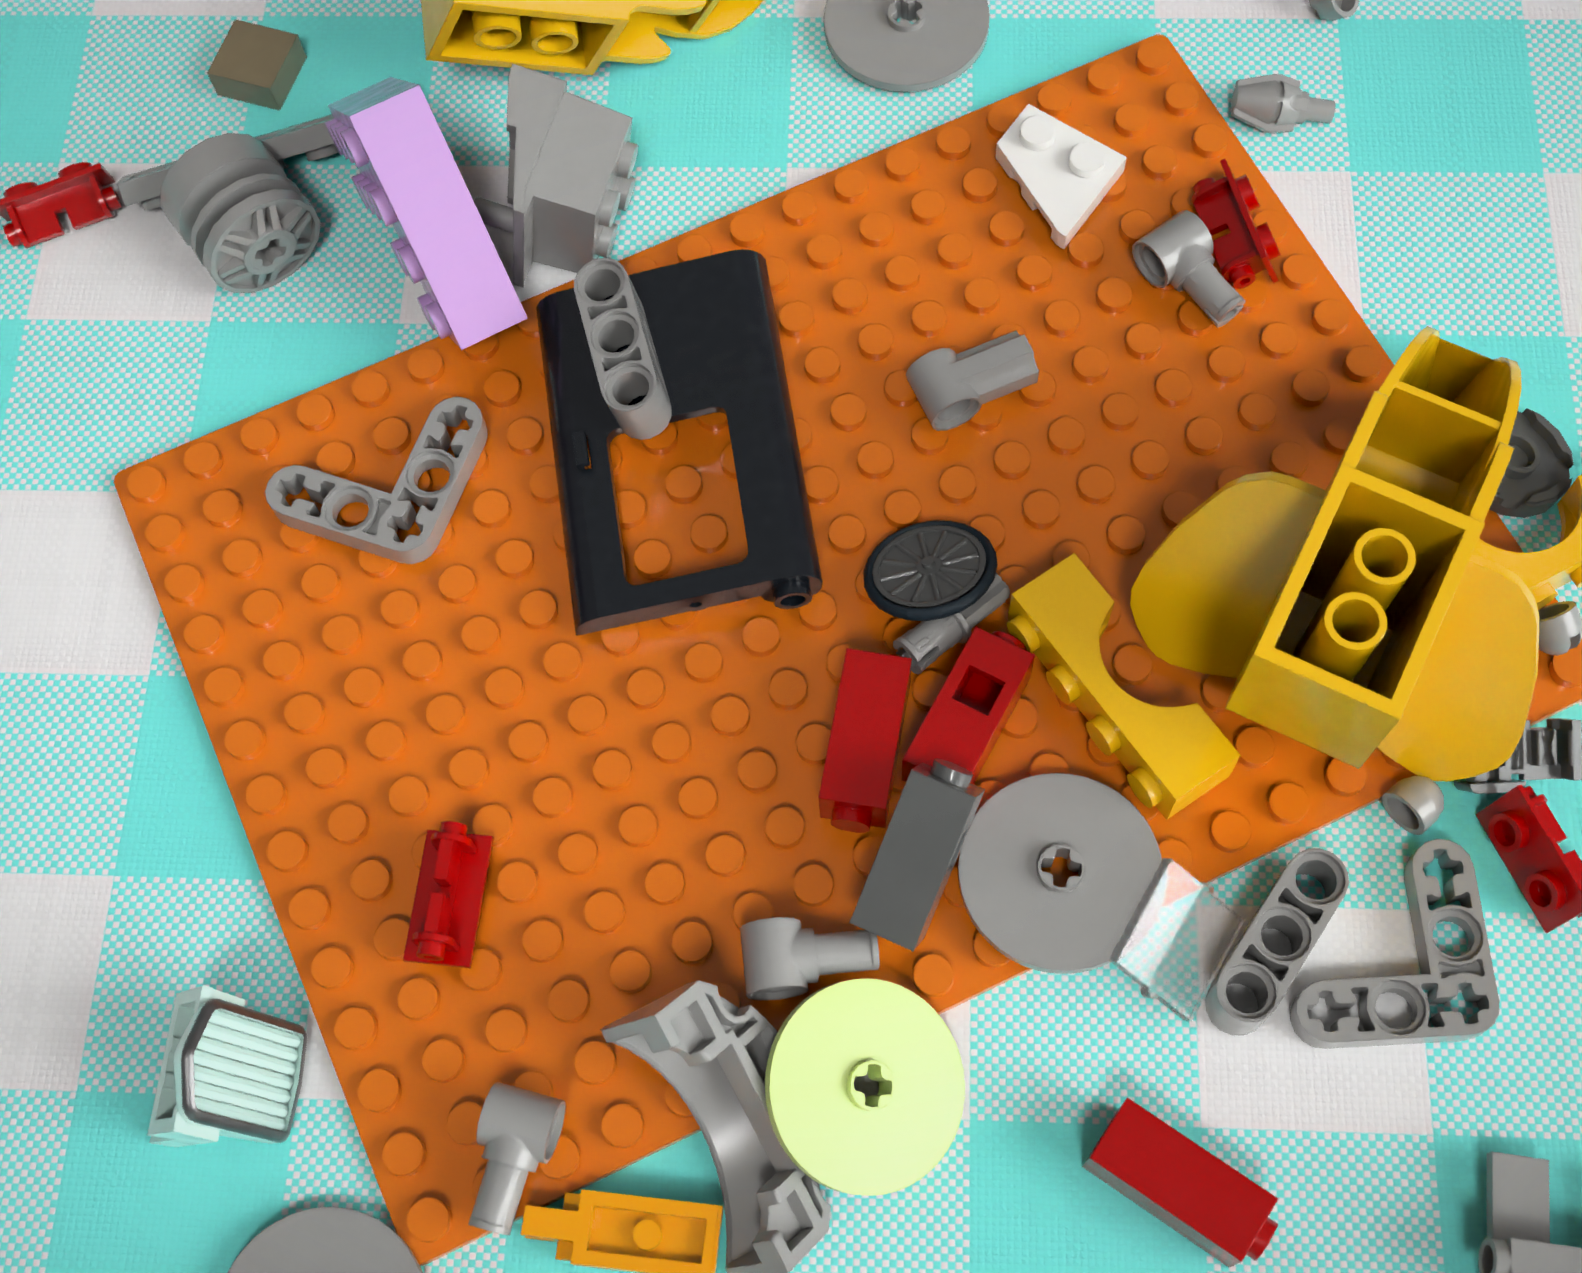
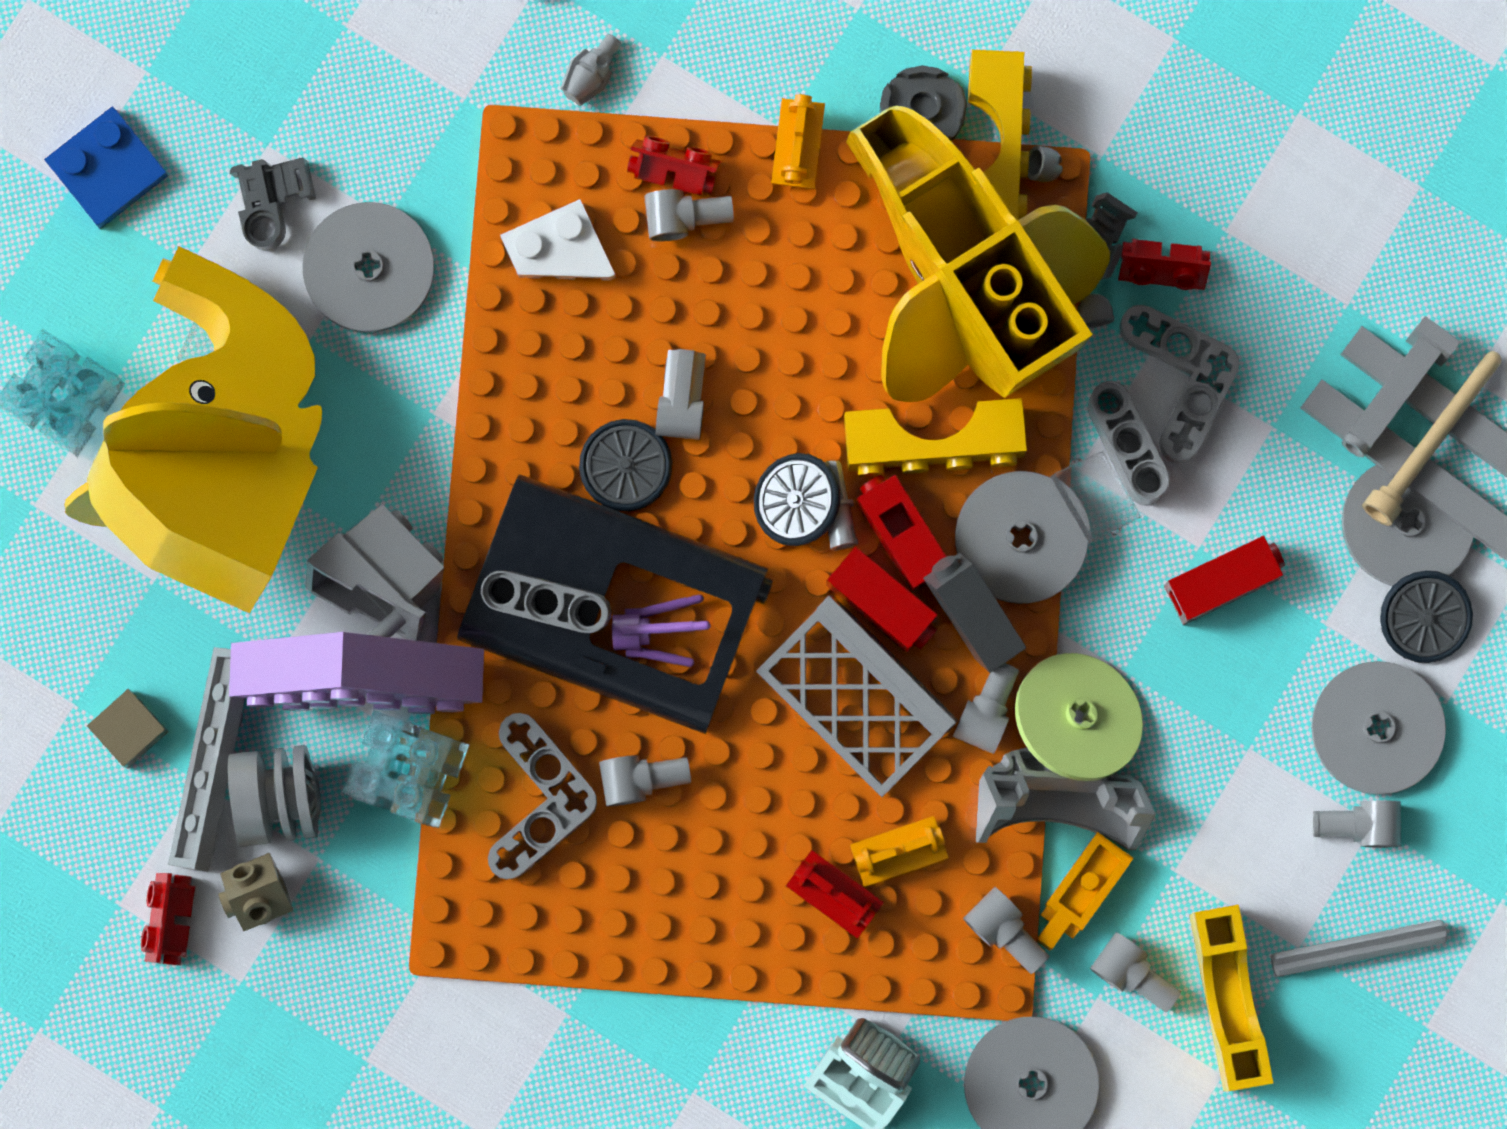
camera: 65 degrees left, 15 degrees up
none -> dark tan brick [218,853,294,931]
none -> clear light blue brick [342,710,469,828]
none -> dark grey wheel [579,419,673,512]
none -> light grey pin [599,755,691,807]
none -> medium lavender plant [612,594,711,667]
none -> light grey fence [756,595,959,797]
none -> light orange hinge [771,94,825,189]
none -> light orange hinge [850,816,949,887]

